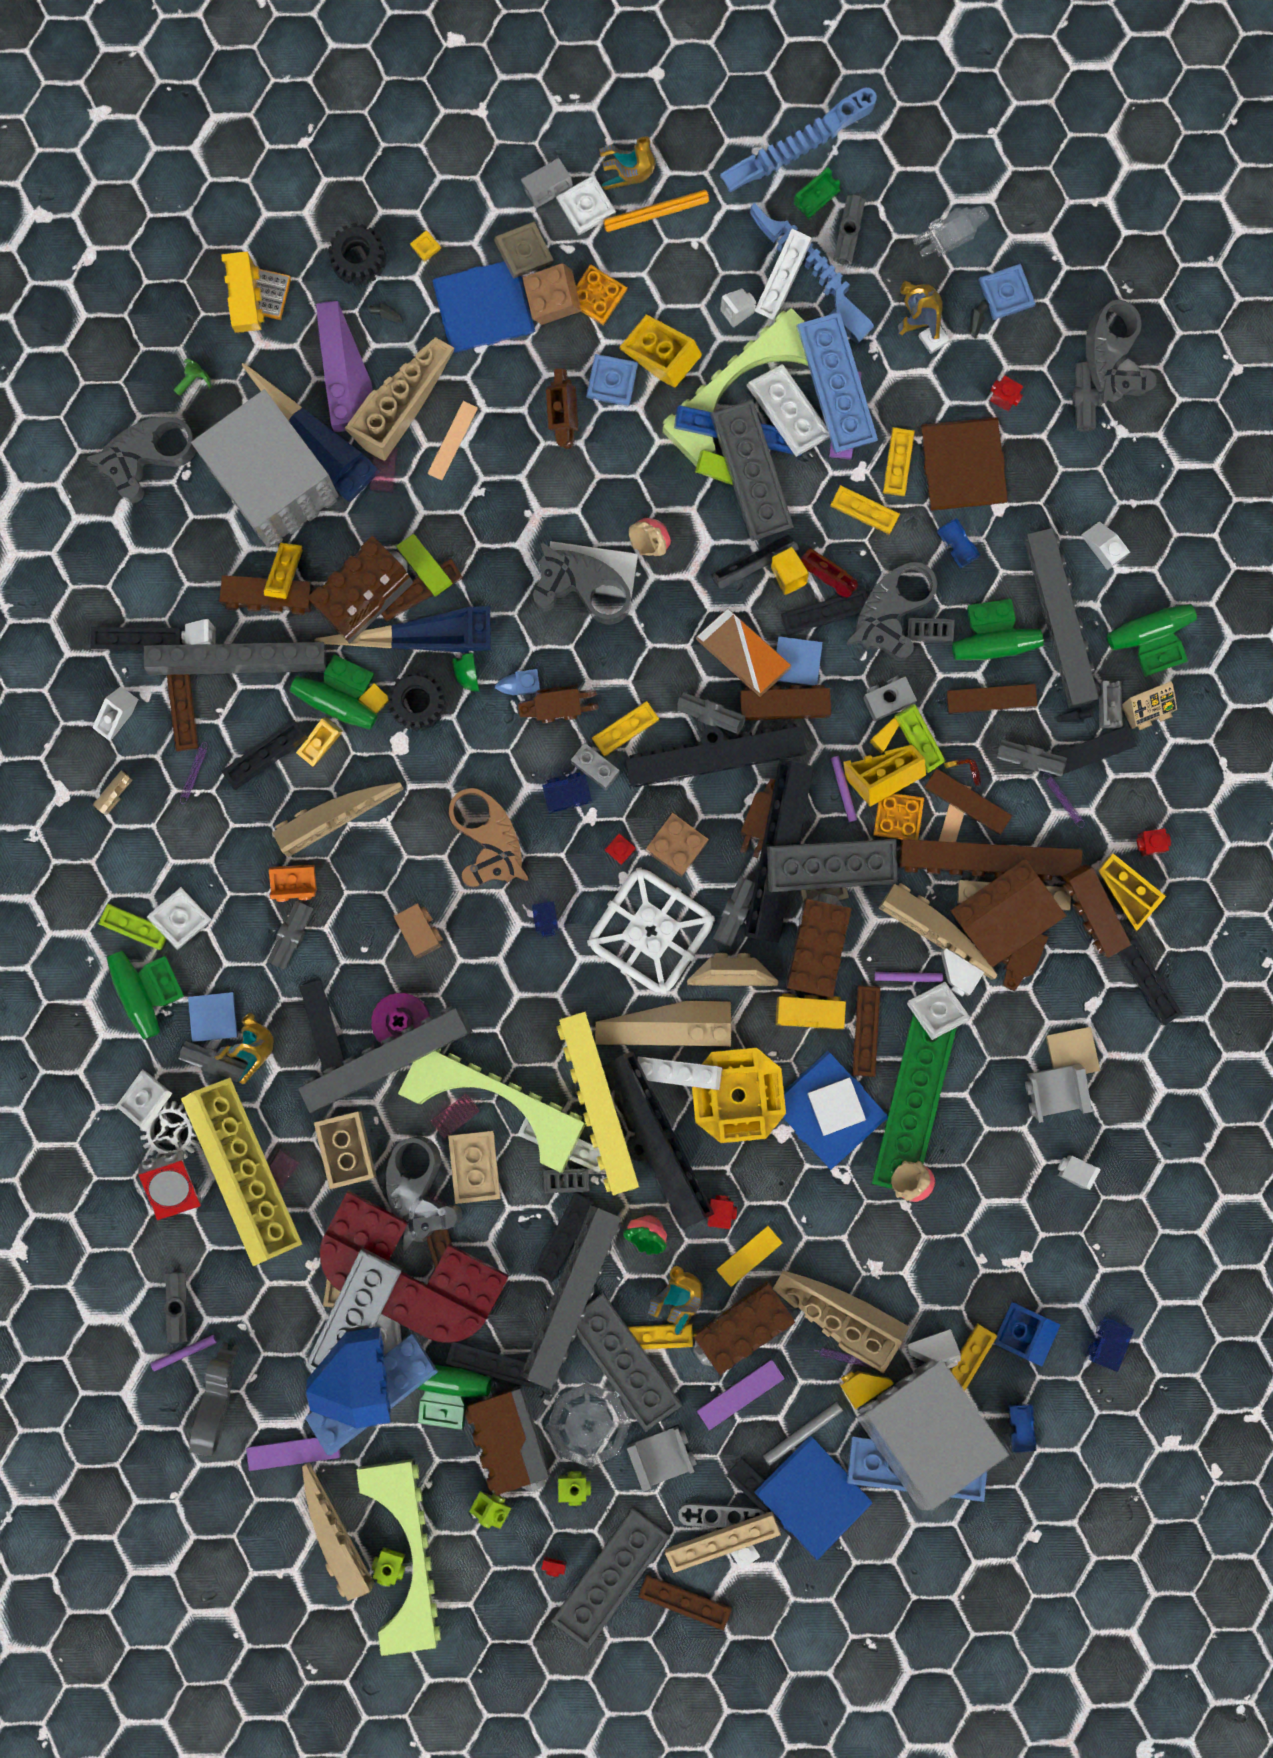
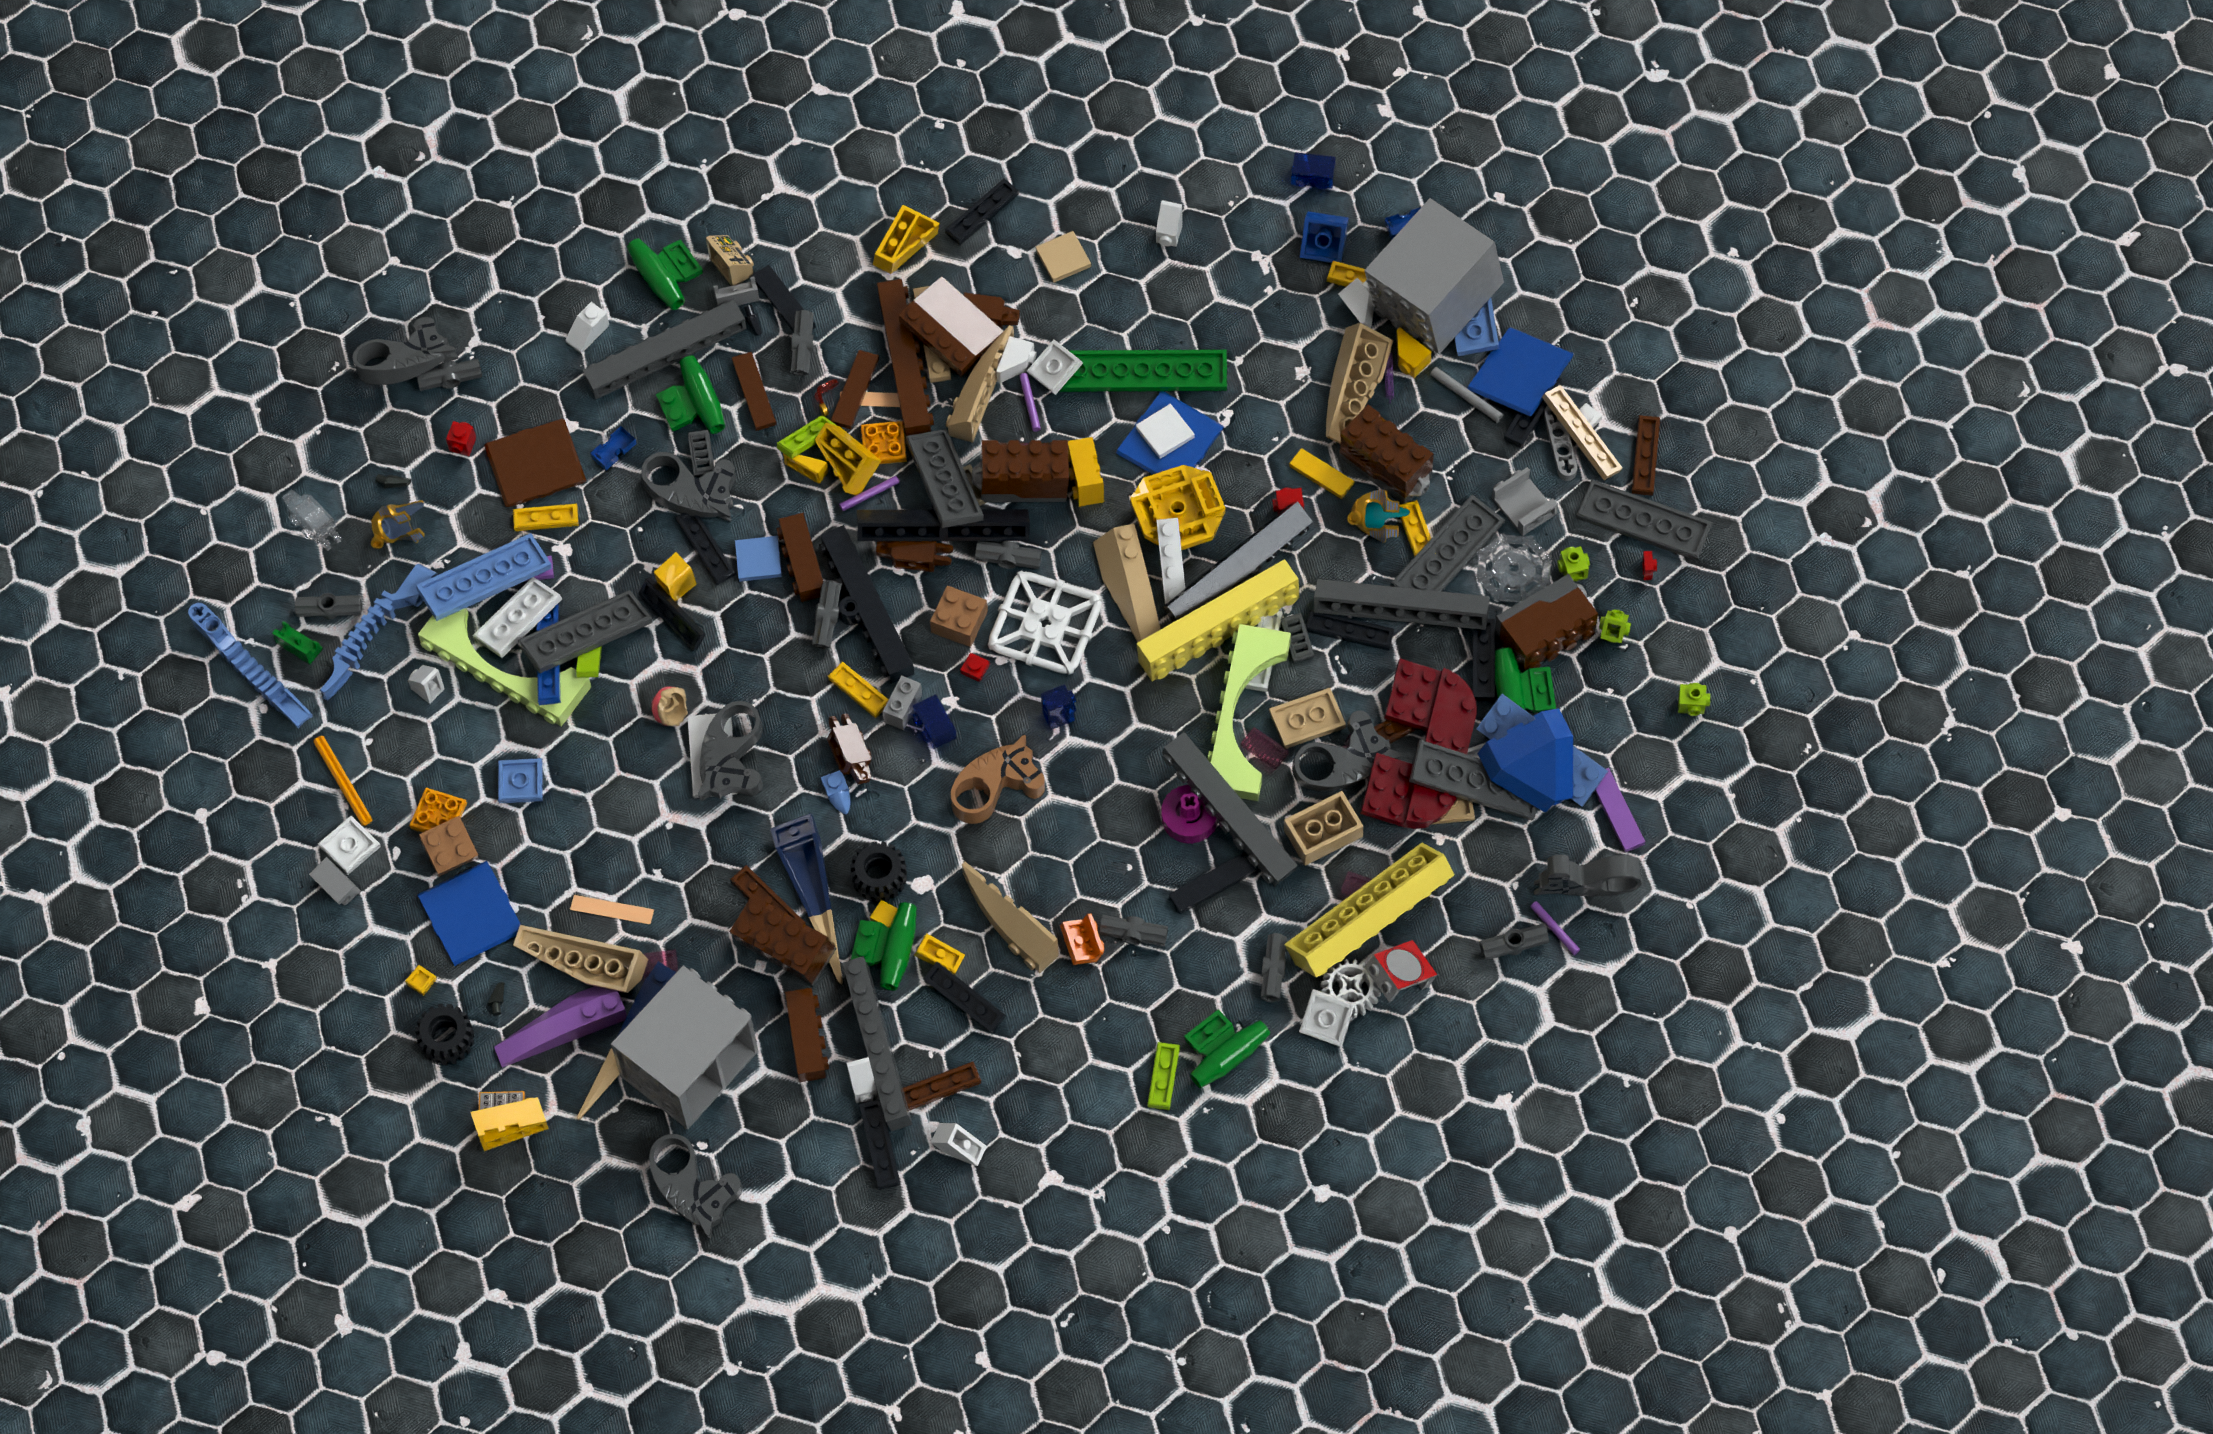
camera: 100 degrees left, 20 degrees down
tan slope [93,770,132,816] -> none
white tile [147,887,211,950] -> none
bright green plant [174,359,211,396] -> none
medium lavender piece [180,742,207,804] -> none
medium blue tile [188,992,238,1042] -> none
pearl gold piece [214,1013,274,1084] -> none
yellow tile [264,543,302,599] -> none
tan wedge [302,1462,375,1601] -> none
yellowish green arch [357,1459,441,1656] -> none
medium nougat brick [394,904,443,959] -> none
lime tile [396,533,452,597] -> none
green brick [452,653,479,691] -> none
dark tan plate [494,222,553,279] -> none
reddish brown hinge [546,368,579,449] -> none
pearl gold piece [599,136,655,190] -> none
yellow slope [619,314,702,388] -> none
green hair [623,1215,667,1256] -> none
tan wedge [687,953,778,986] -> none
tile [696,608,791,697] -> none
medium lavender tile [696,1359,785,1430] -> none
white plate [755,229,813,320] -> none
dark red hinge [800,548,858,598] -> none
yellow tile [830,485,900,535] -> none
reddish brown tile [852,985,880,1077] -> none
light grey brick [863,676,917,722] -> none
tan hair [891,1161,935,1202] -> none
white plate [919,326,950,354] -> none
medium blue tile [979,264,1035,320] -> none
light grey panel [1025,1063,1092,1123] -> none
medium lavender piece [1043,773,1084,828] -> none
reddish brown brick [1063,864,1131,958] -> none
red brick [1137,828,1171,856] -> none

